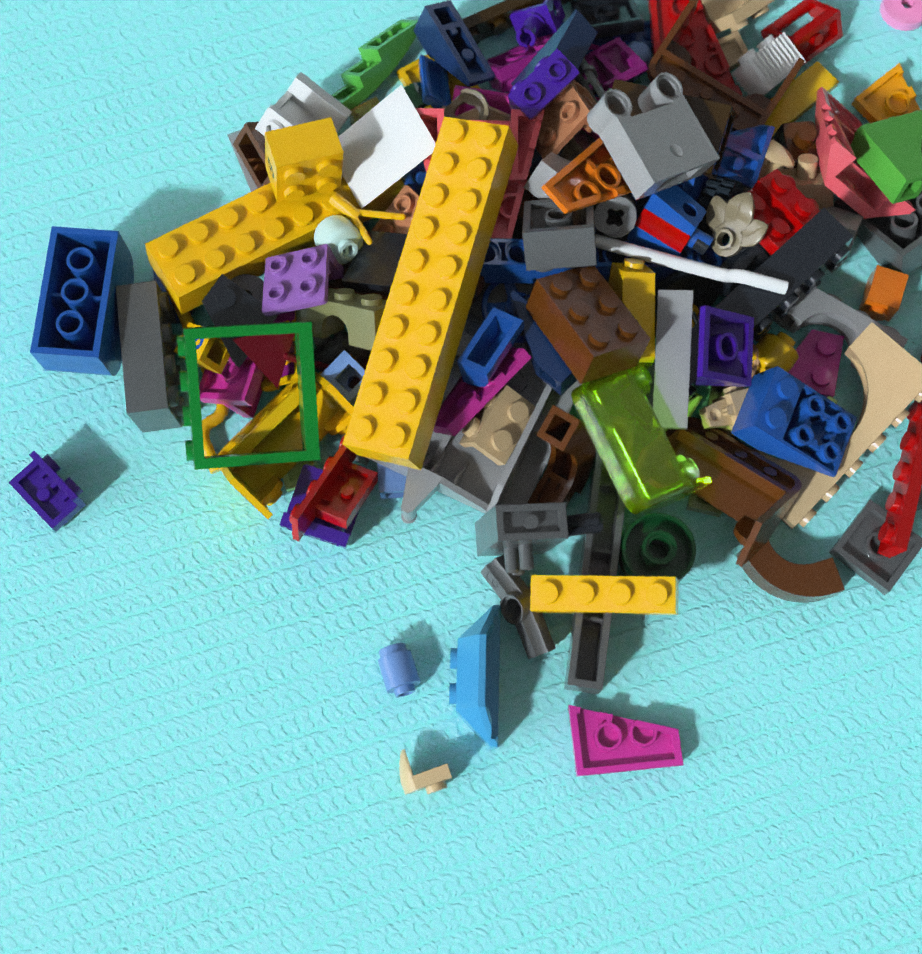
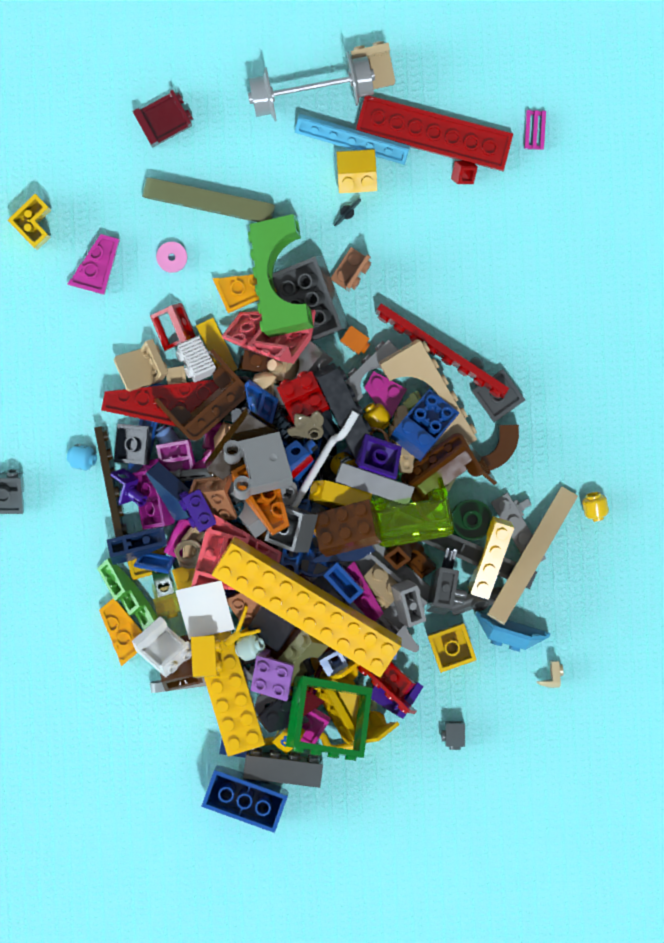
camera: 75 degrees left, 15 degrees up
dark purple bracket [8,451,87,532] -> none
medium blue brick [378,643,421,698] -> none
dark pink wing [568,705,683,777] -> none
none -> light orange wing [99,598,143,666]
none -> light grey brick [391,579,426,627]
none -> yellow brick [427,622,477,673]
none -> dark grey brick [441,721,465,750]
none -> tan tile [487,486,578,625]
none -> light grey hinge [491,493,546,562]
none -> yellow head [582,492,609,522]

